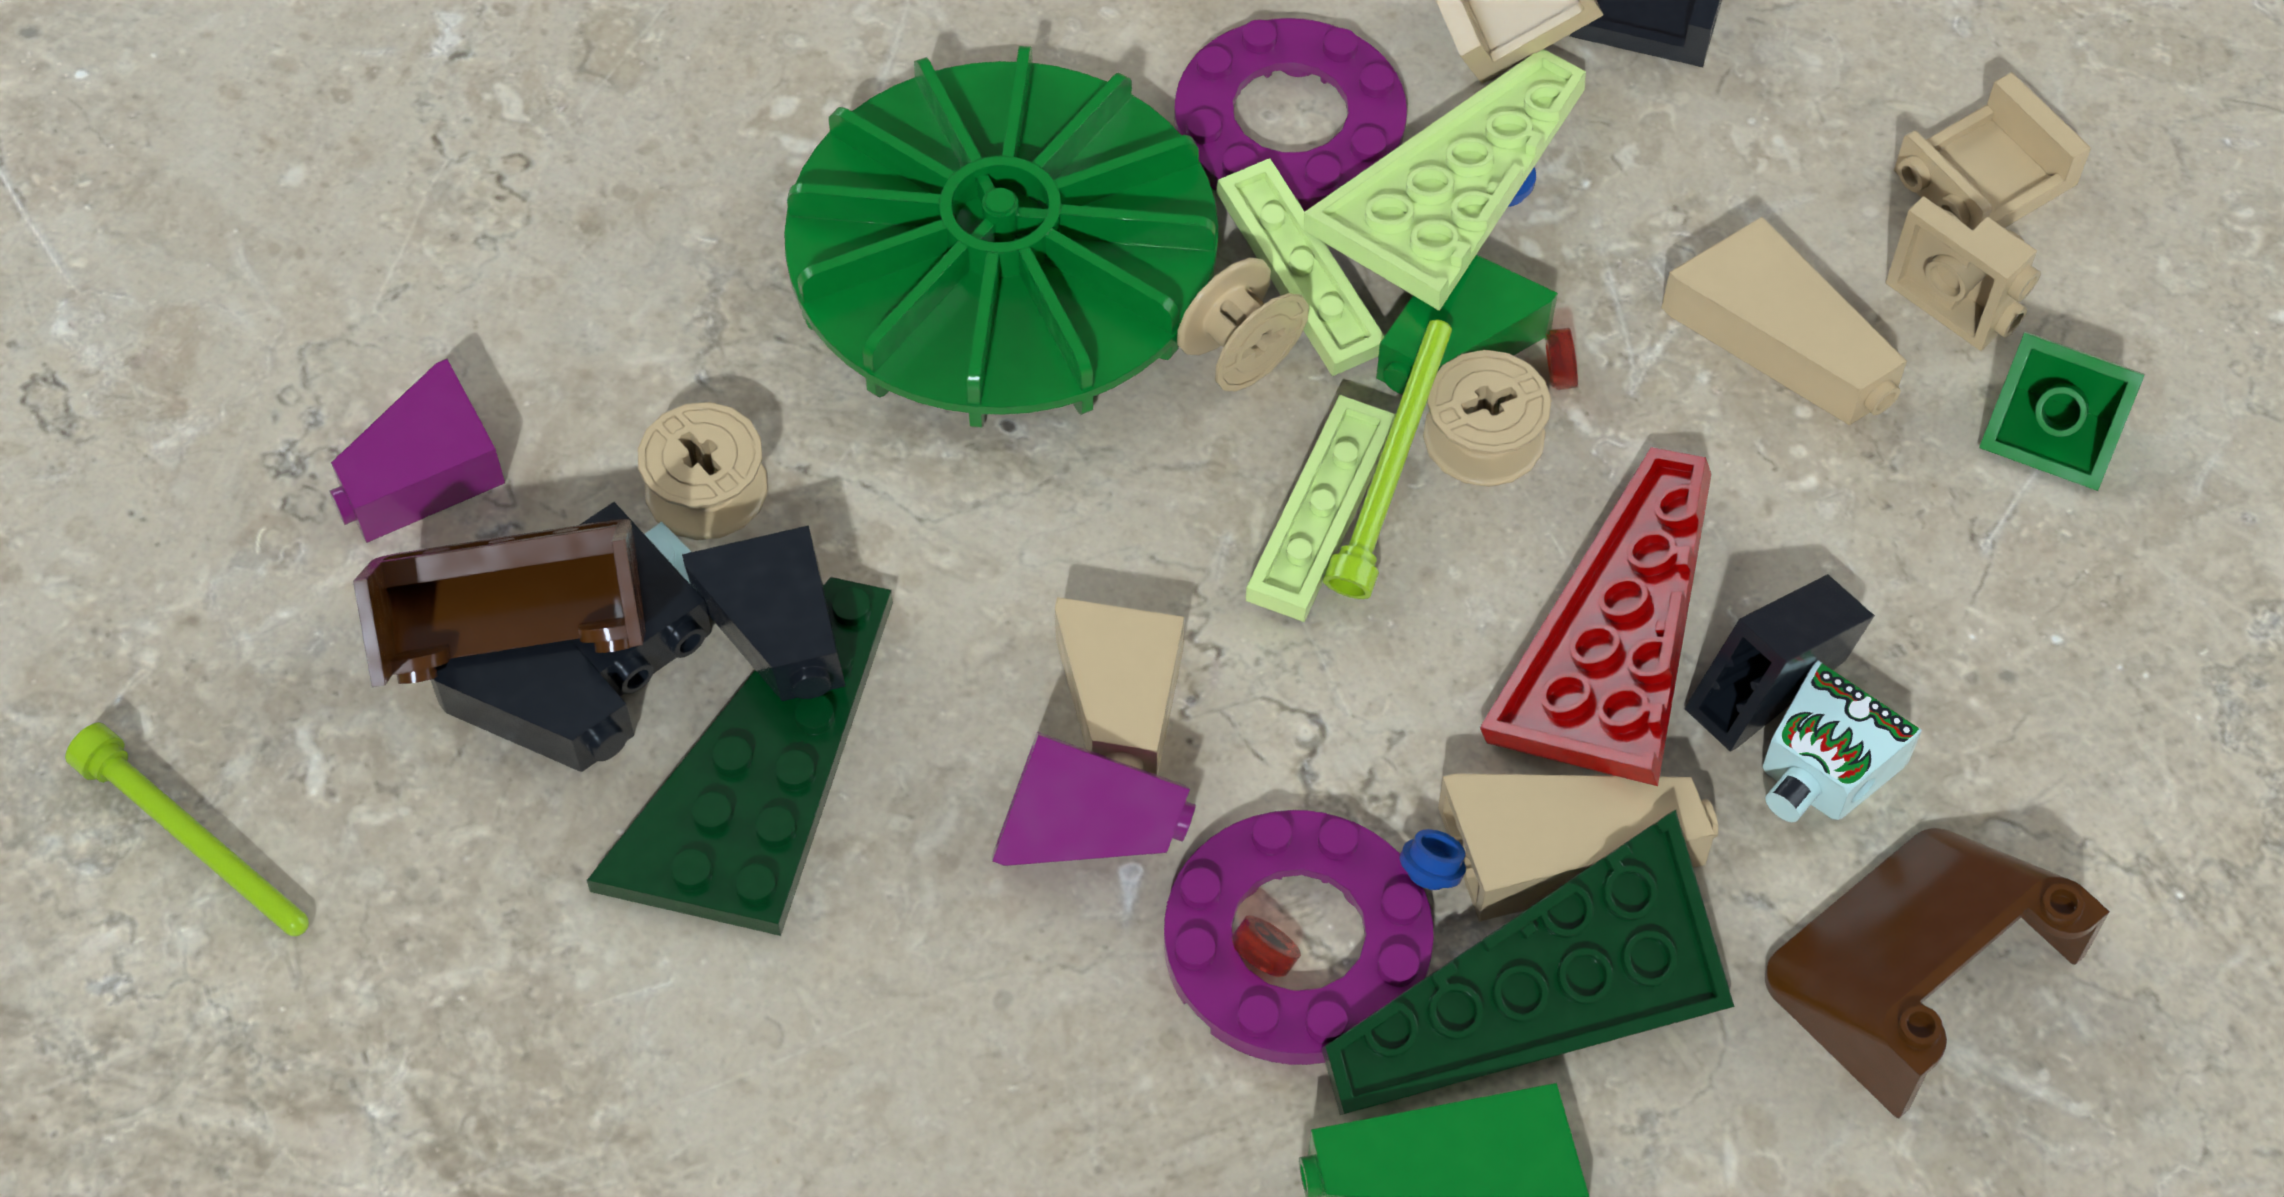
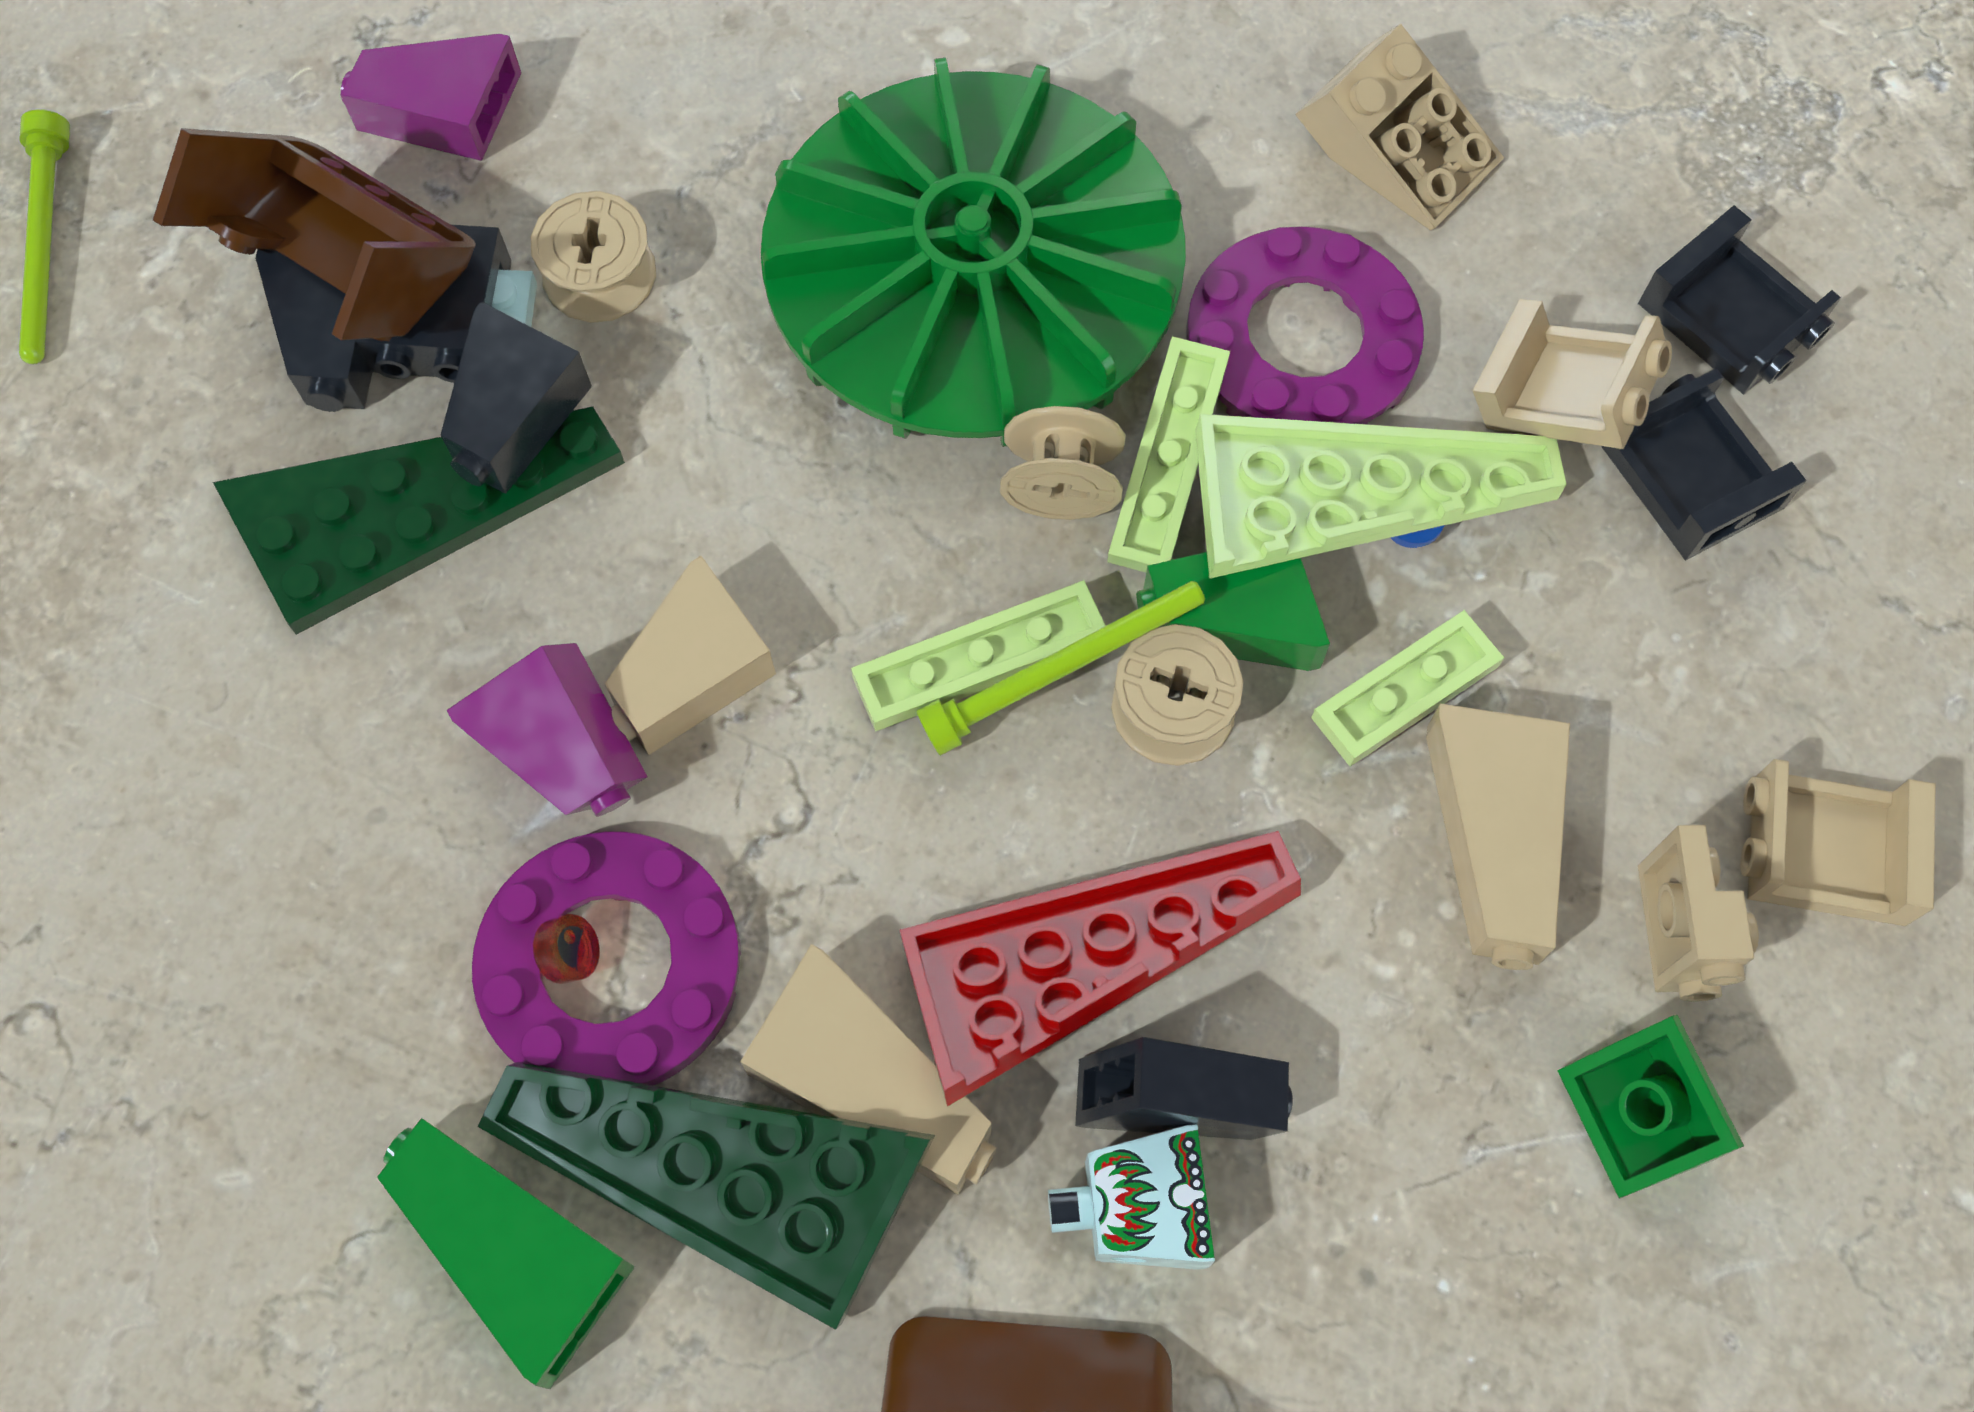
camera: 45 degrees right, 10 degrees up
blue plate [1399,829,1466,890] -> none
clear red tile [1545,327,1578,391] -> none
none -> yellowish green plate [1311,610,1504,767]

